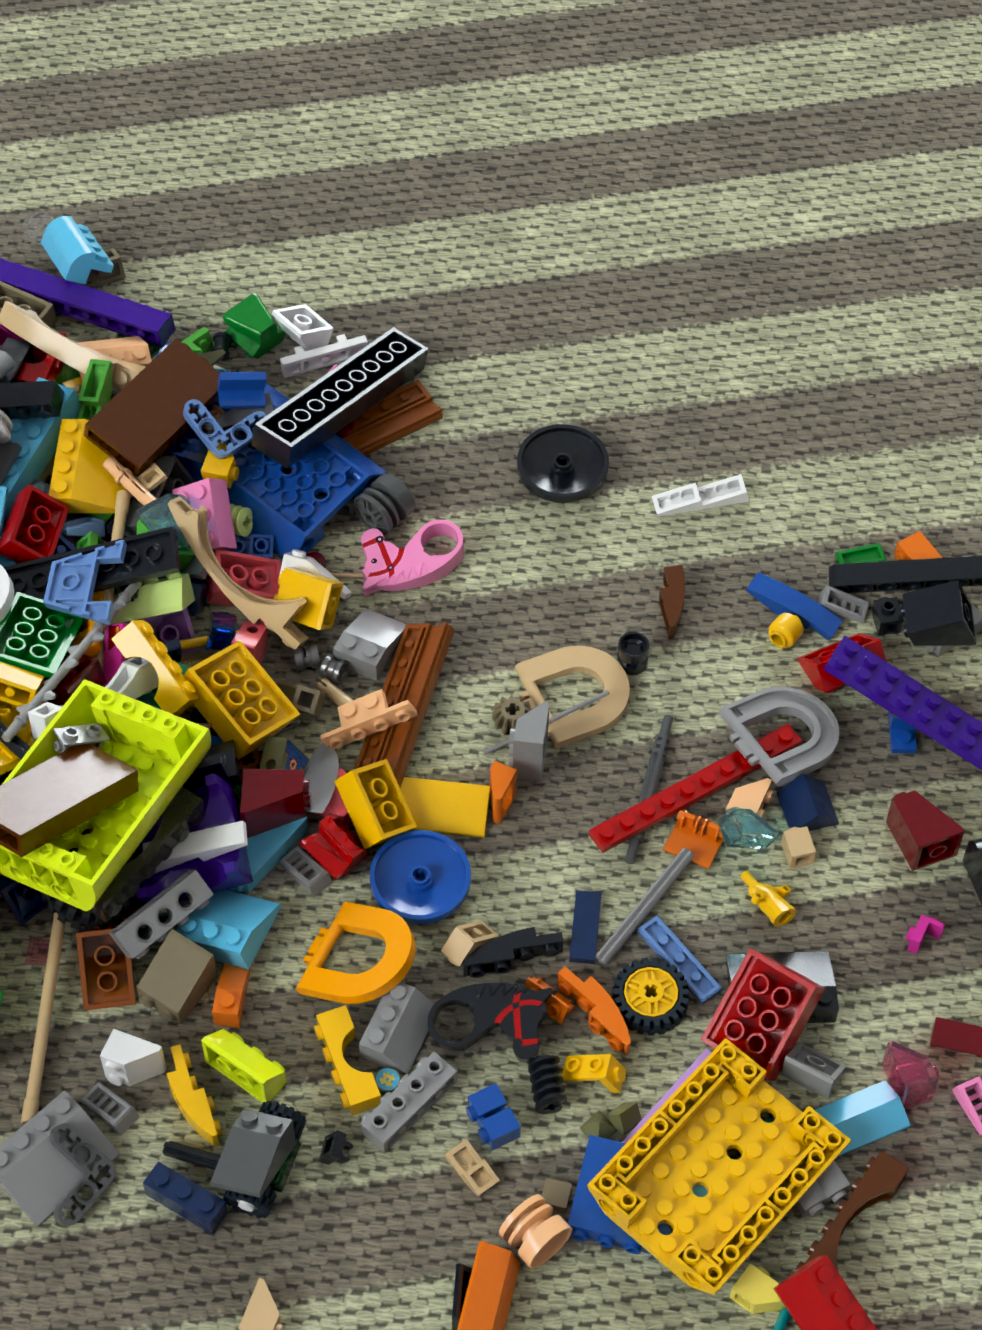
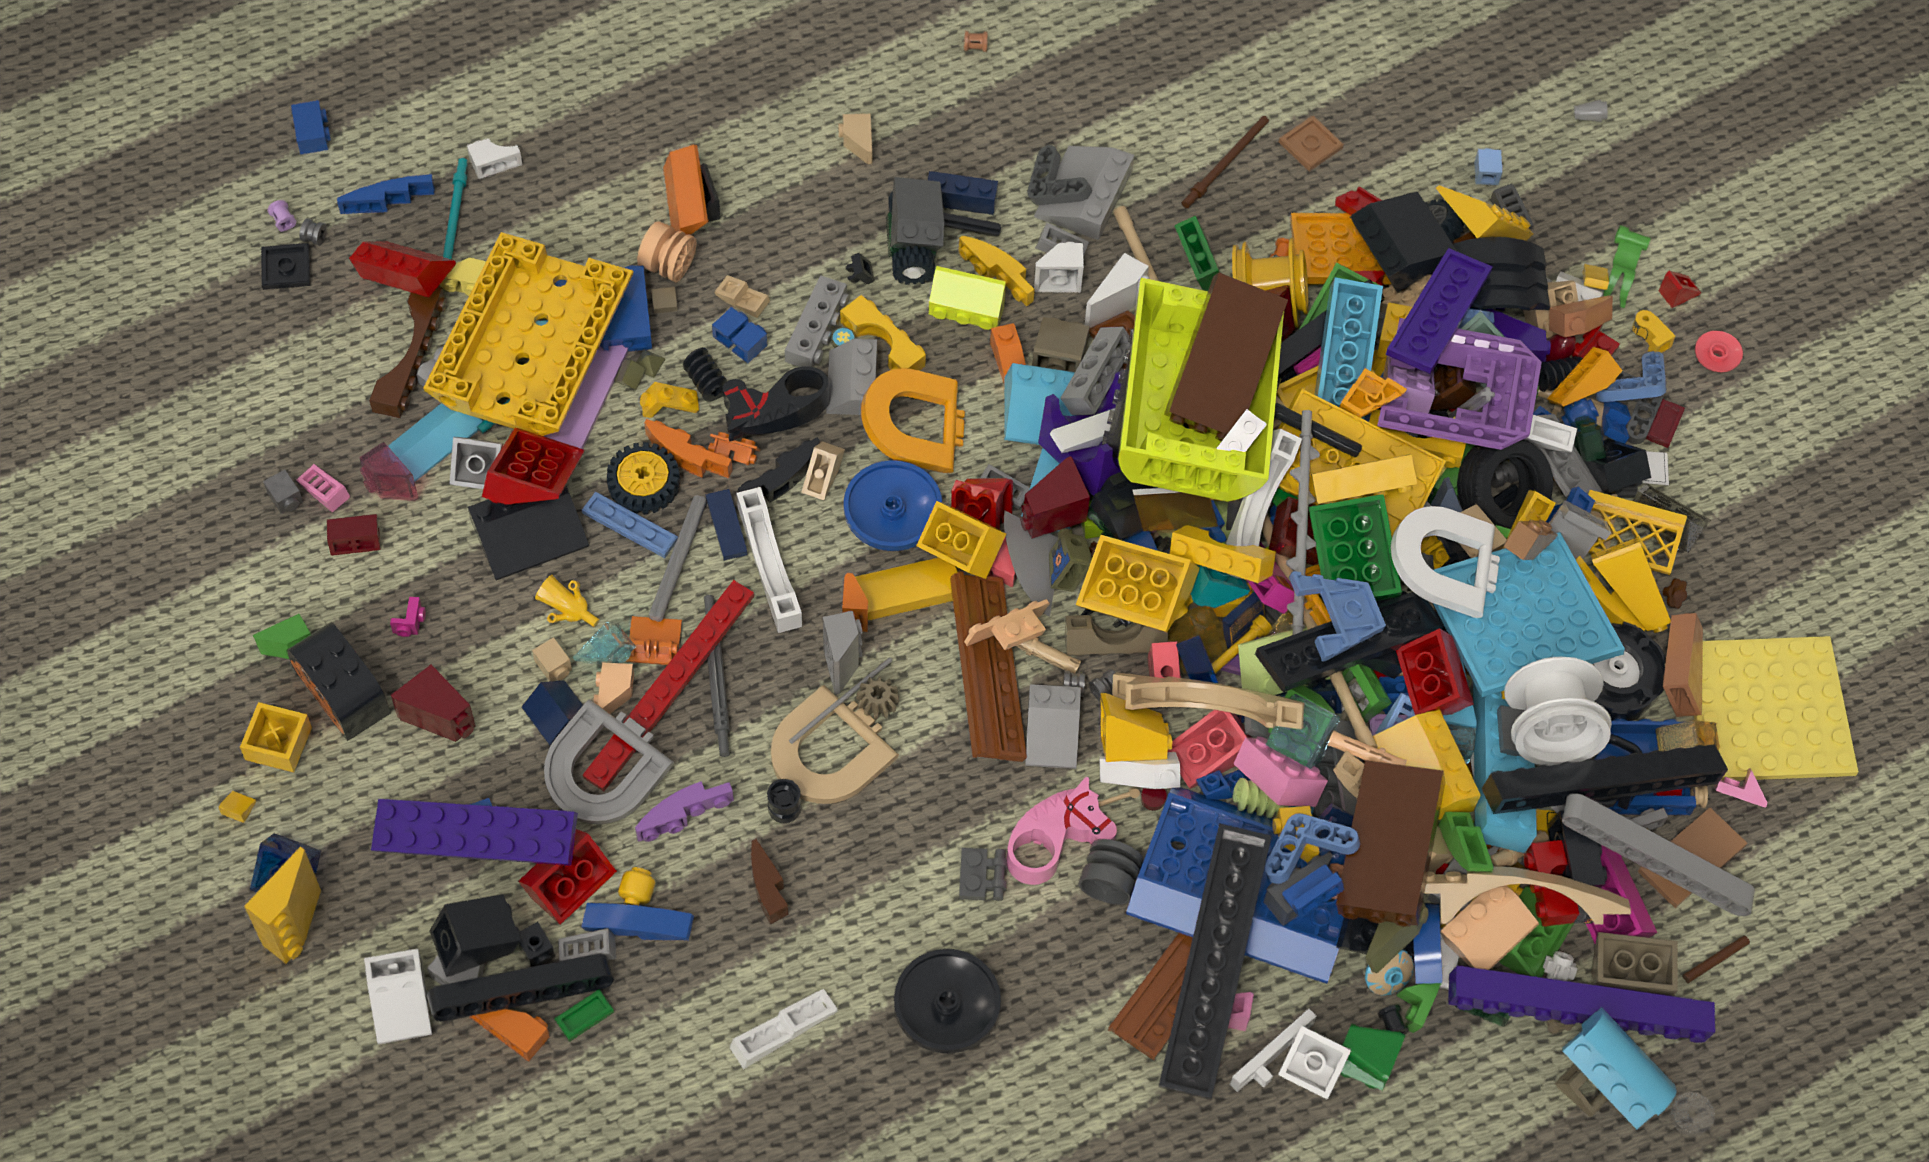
camera: 155 degrees right, 5 degrees up
none -> medium lavender slope [635,781,734,842]
none -> white arch [737,487,802,633]
none -> dark grey plate [959,848,1007,901]
none -> white slope [1085,253,1149,328]
none -> white gear [1543,951,1578,981]

